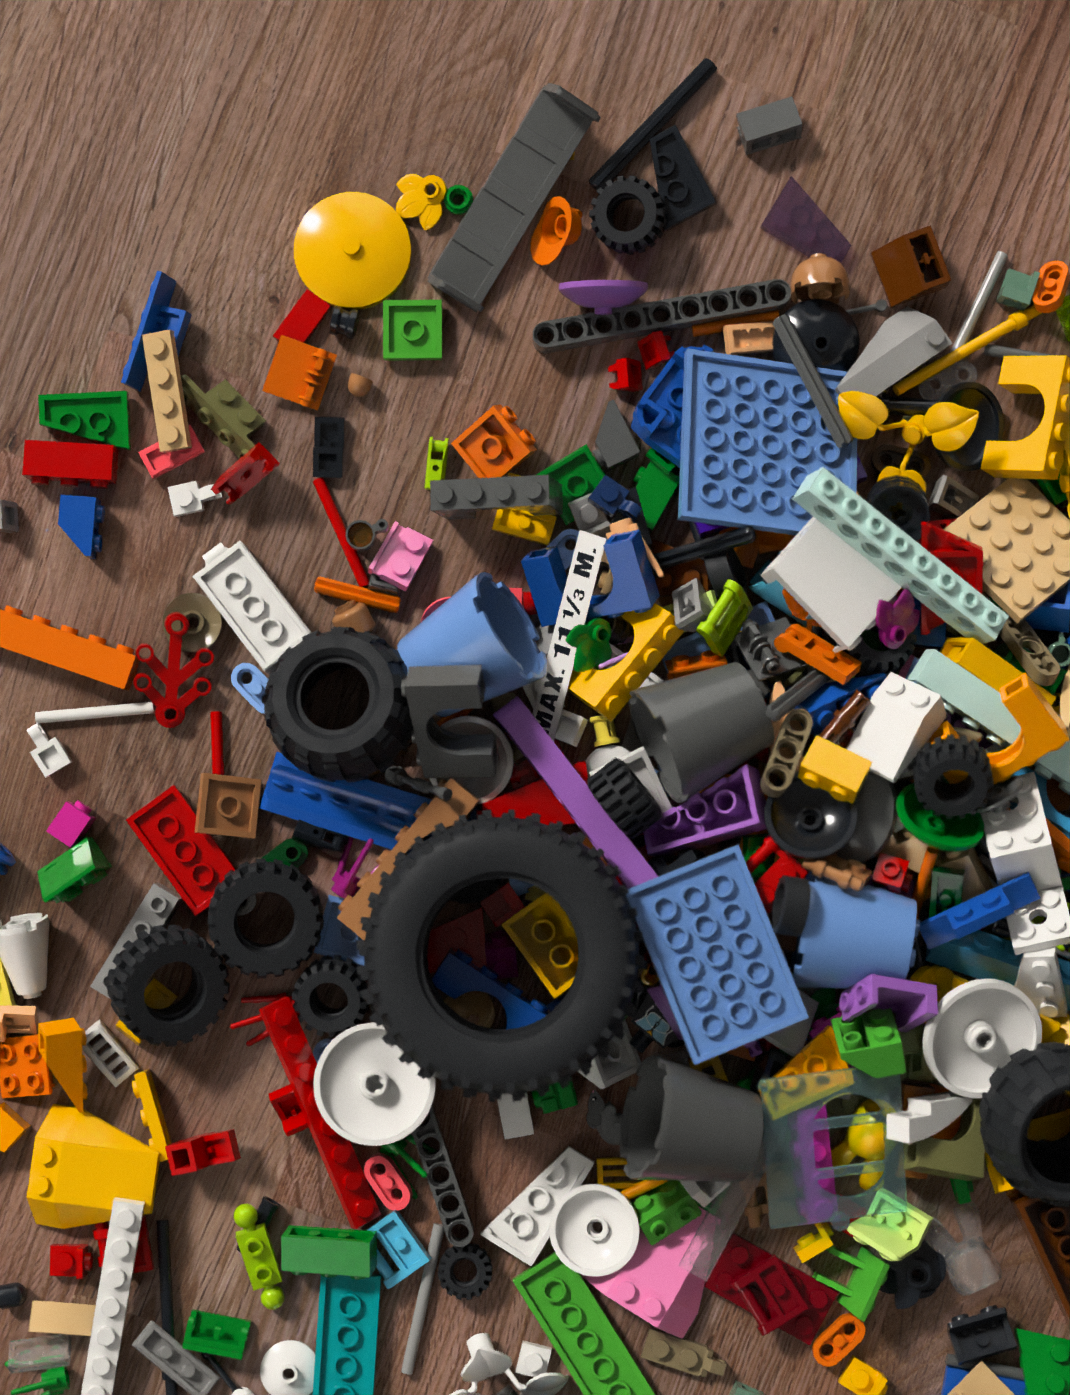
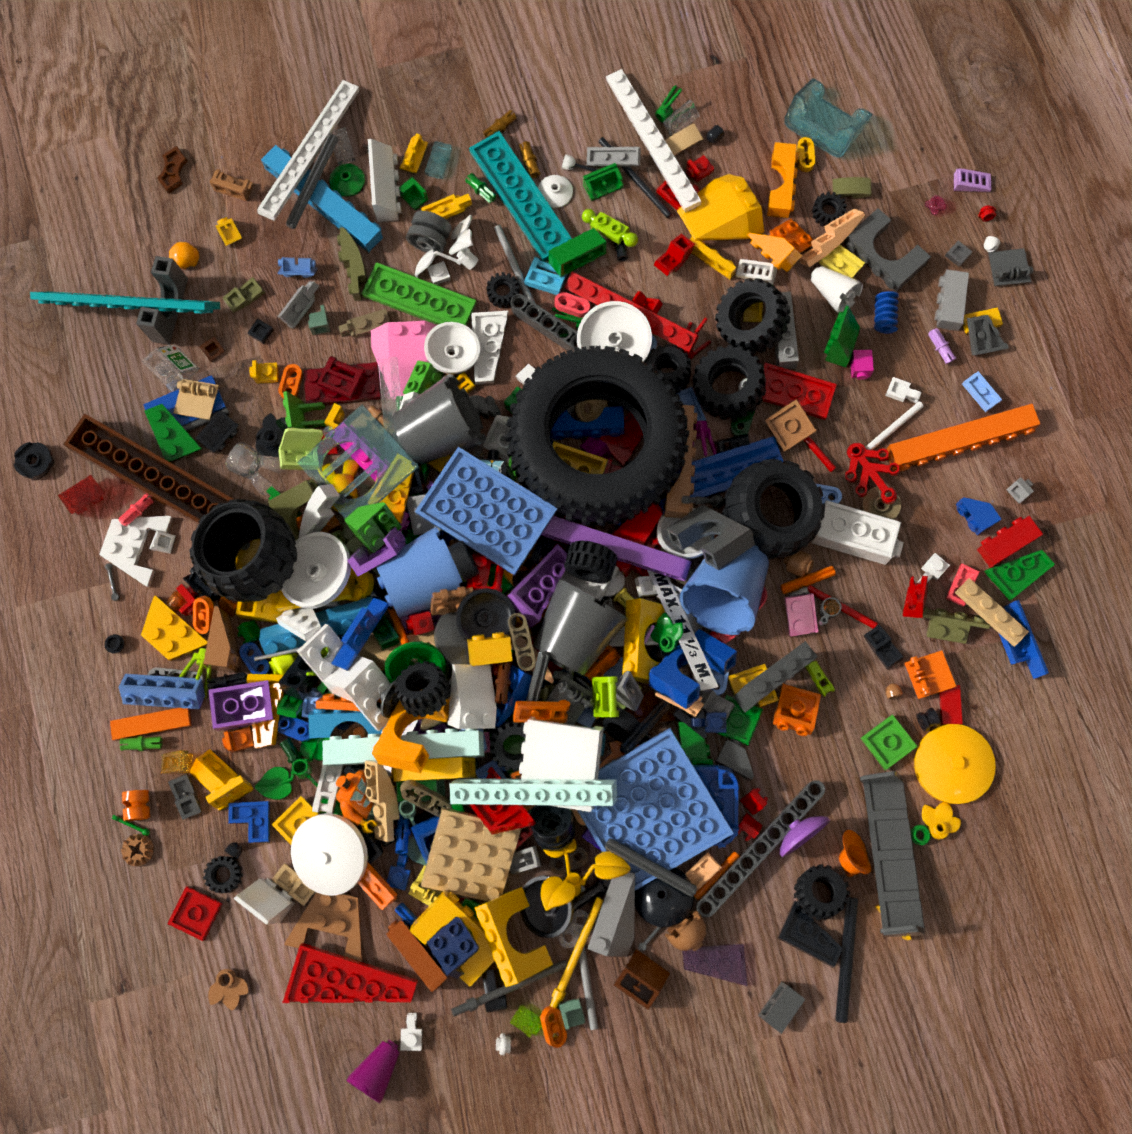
camera: 150 degrees right, 10 degrees down
magenta plate [876,589,920,649] -> none

